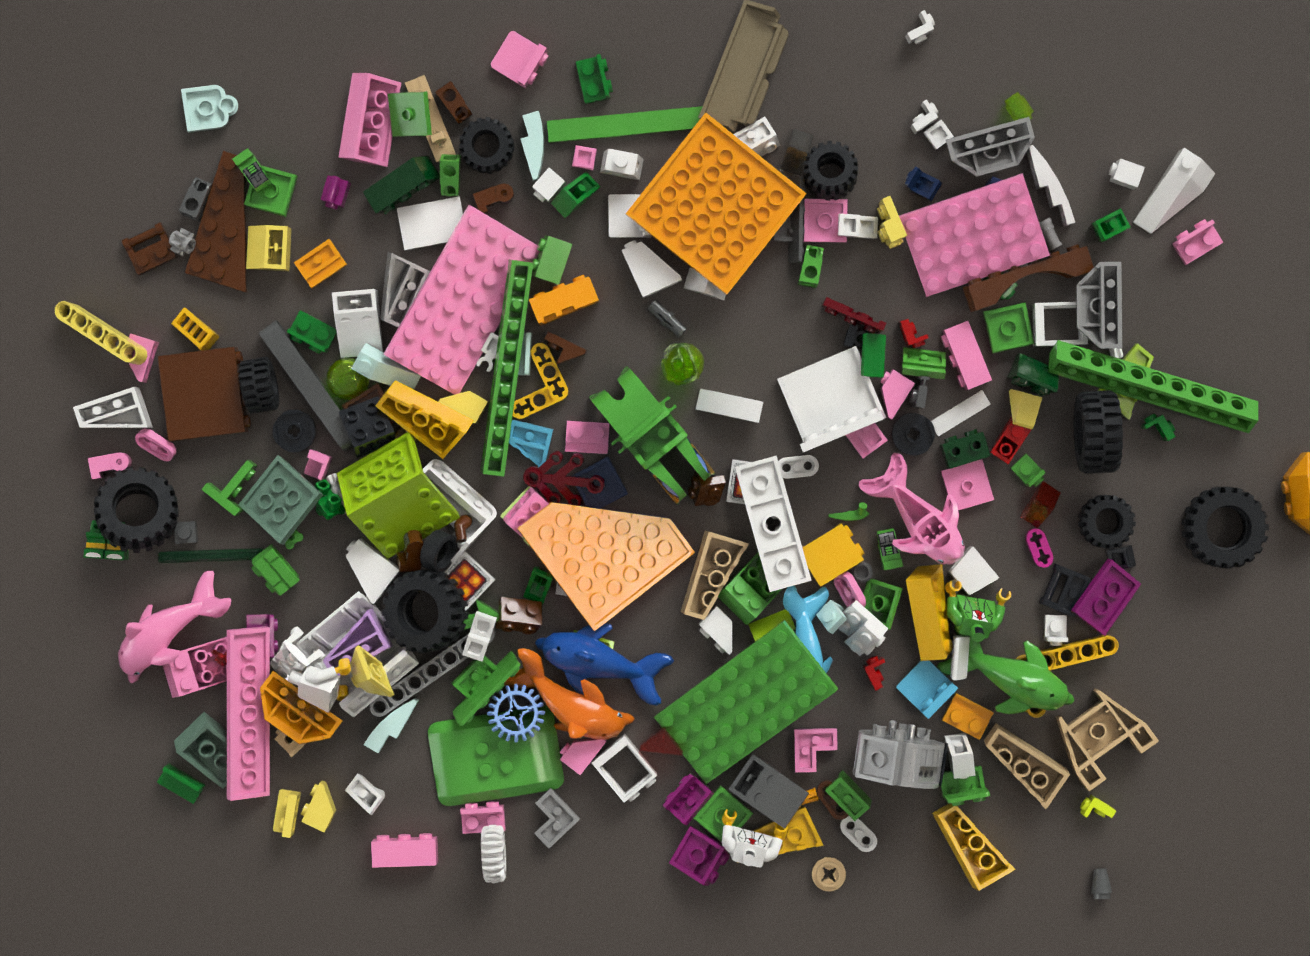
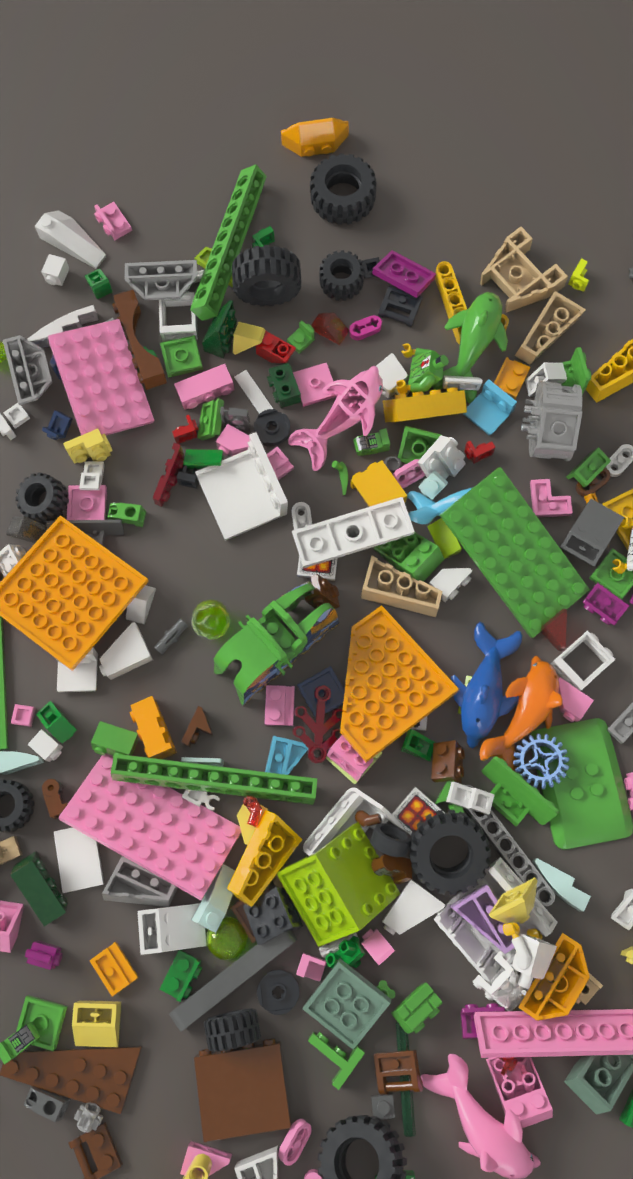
camera: 90 degrees left, 15 degrees down
yellow slope [171,307,219,351] -> none
bright green leg [440,154,461,196] -> none
yellow beam [513,343,568,419] -> none
white torso [600,149,644,181] -> none
white slope [696,389,763,423] -> none
white bracket [1044,615,1068,646] -> none
none -> clear red arm [243,796,262,827]
none -> bright pink slope [361,929,395,965]
none -> reddish brown plate [374,1050,423,1095]

